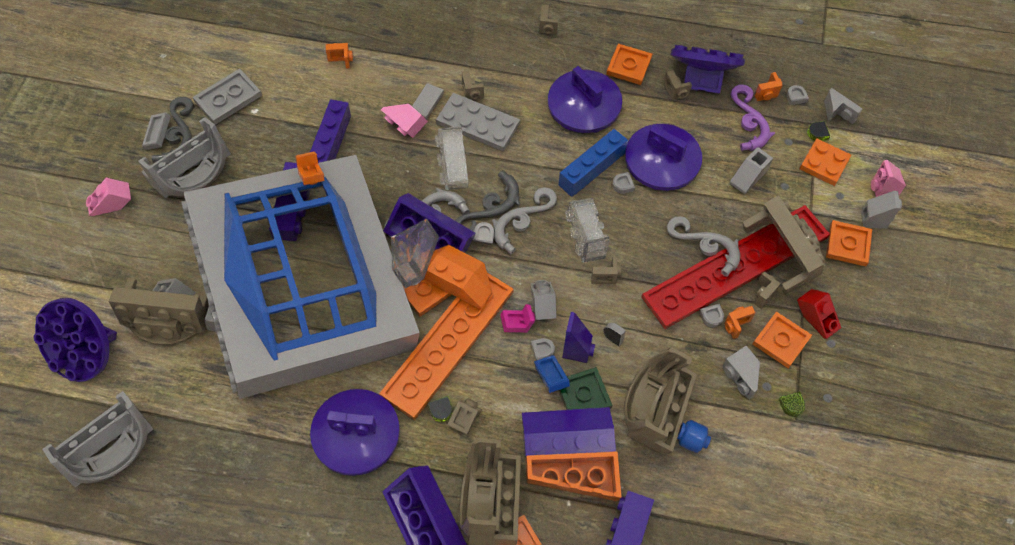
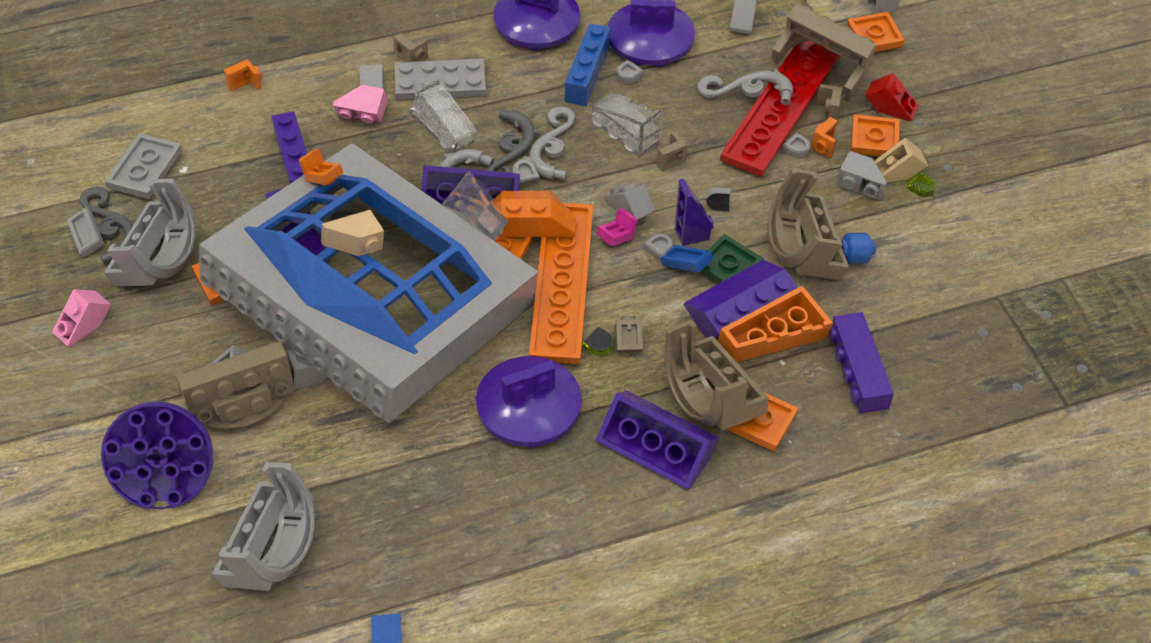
camera: 30 degrees left, 10 degrees down
none -> tan slope [321,210,384,256]
none -> tan slope [874,138,928,183]

